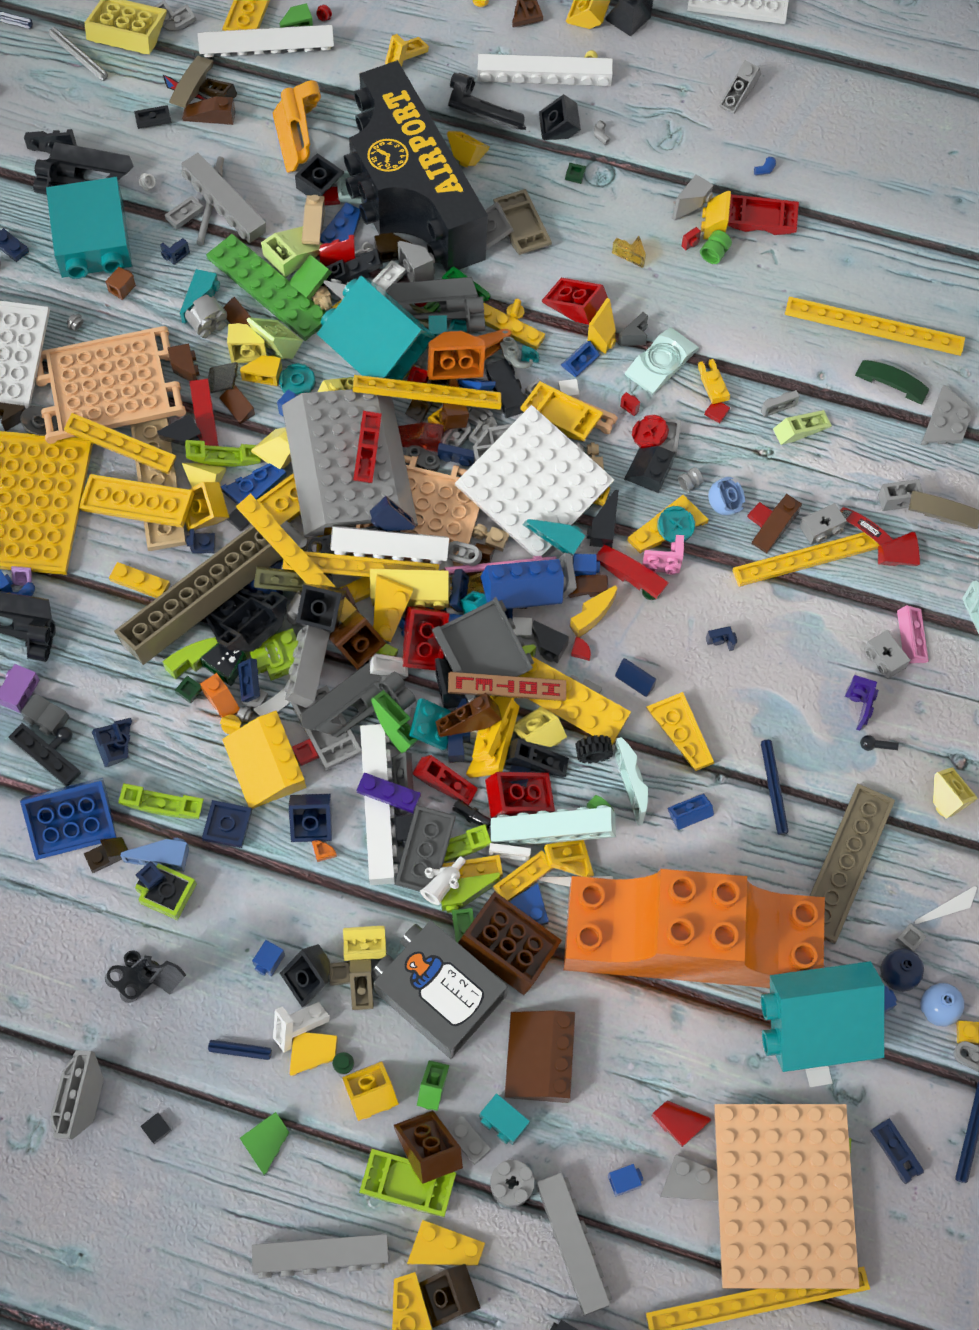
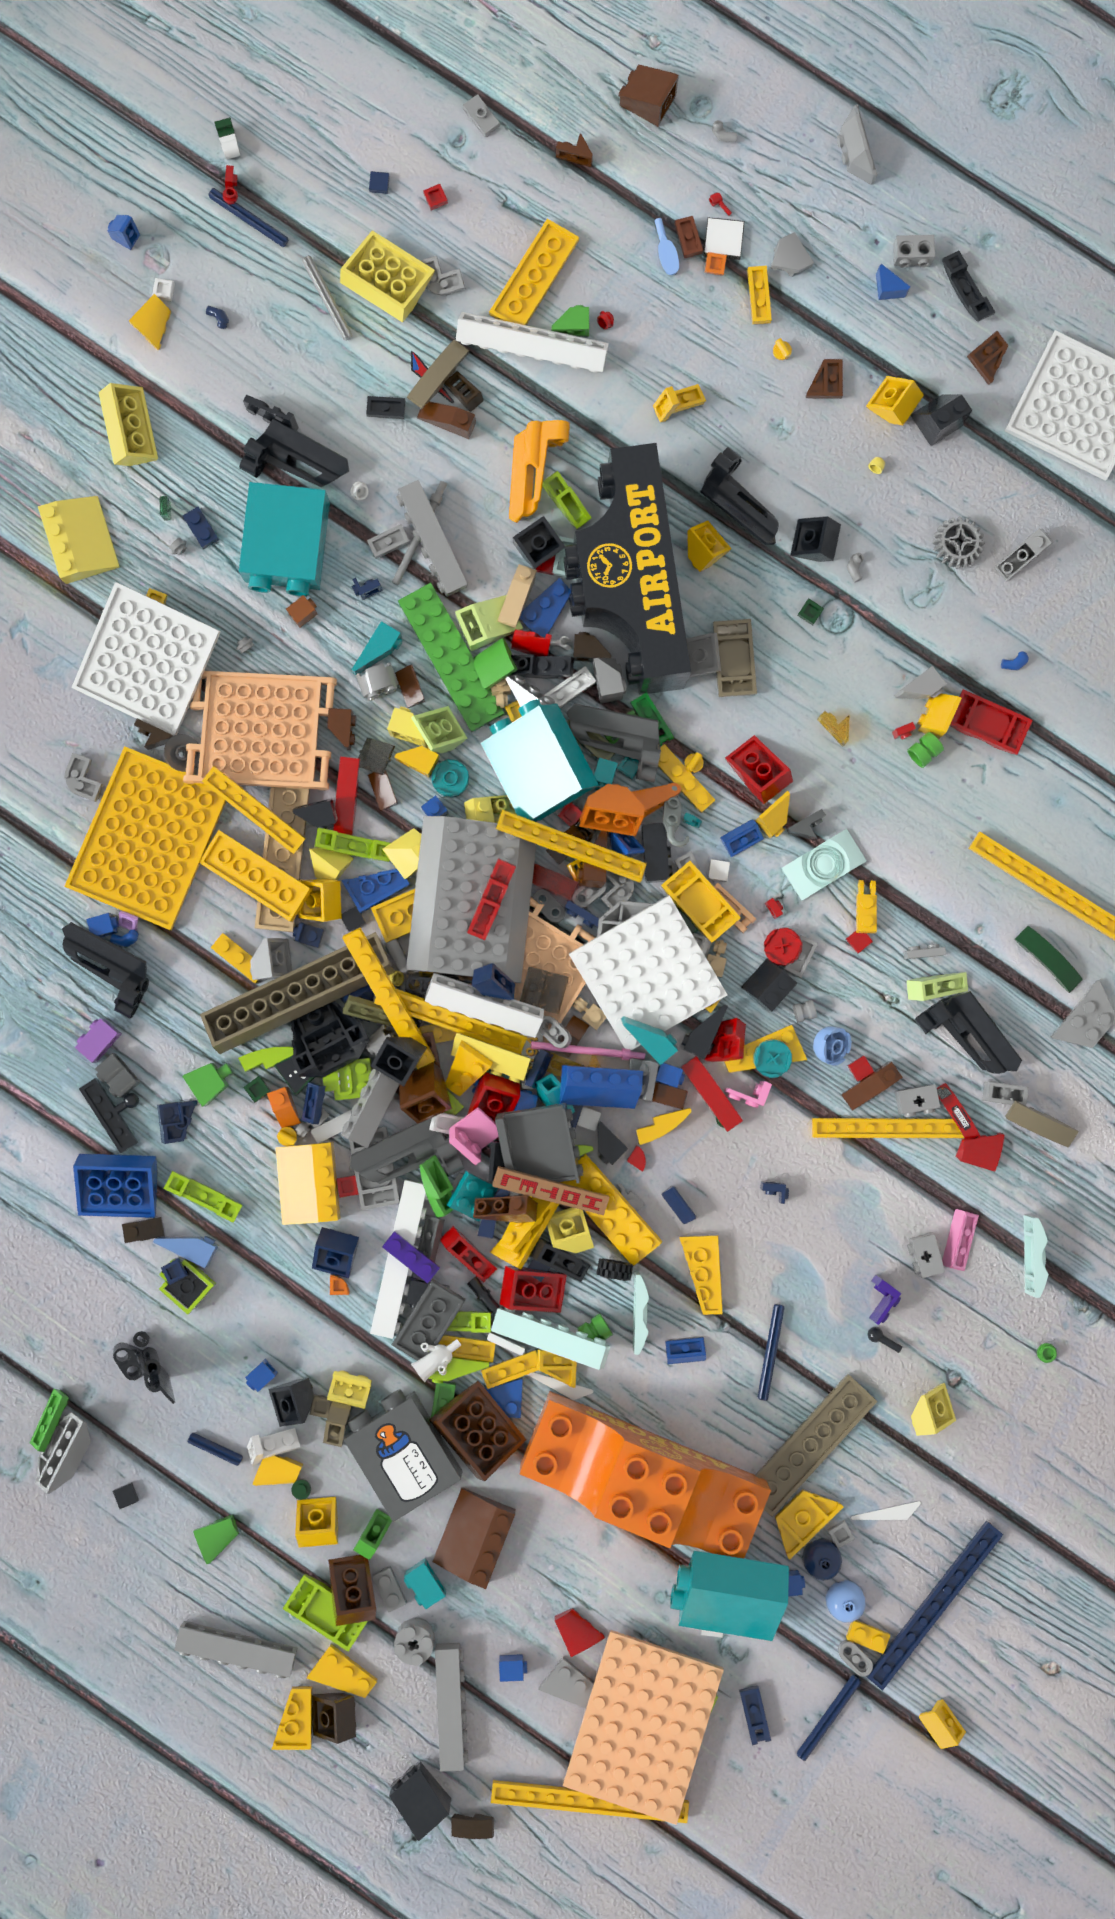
camera: 15 degrees right, 20 degrees up
dark blue plate [202,800,252,848] -> none
white brick [477,54,613,86] -> none
none -> bright green plate [30,1389,69,1452]
none -> bright green torso [182,1063,233,1107]
none -> light grey slope [250,938,292,980]
none -> bright pink bracket [449,1108,498,1165]
none -> clear smoke slope [520,967,569,1014]
none -> lime slope [542,471,591,529]
none -> red slope [704,1018,746,1062]
none -> yellow wing [775,1489,844,1560]
none -> black panel [914,991,1022,1074]
none -> light grey gear [932,516,985,569]

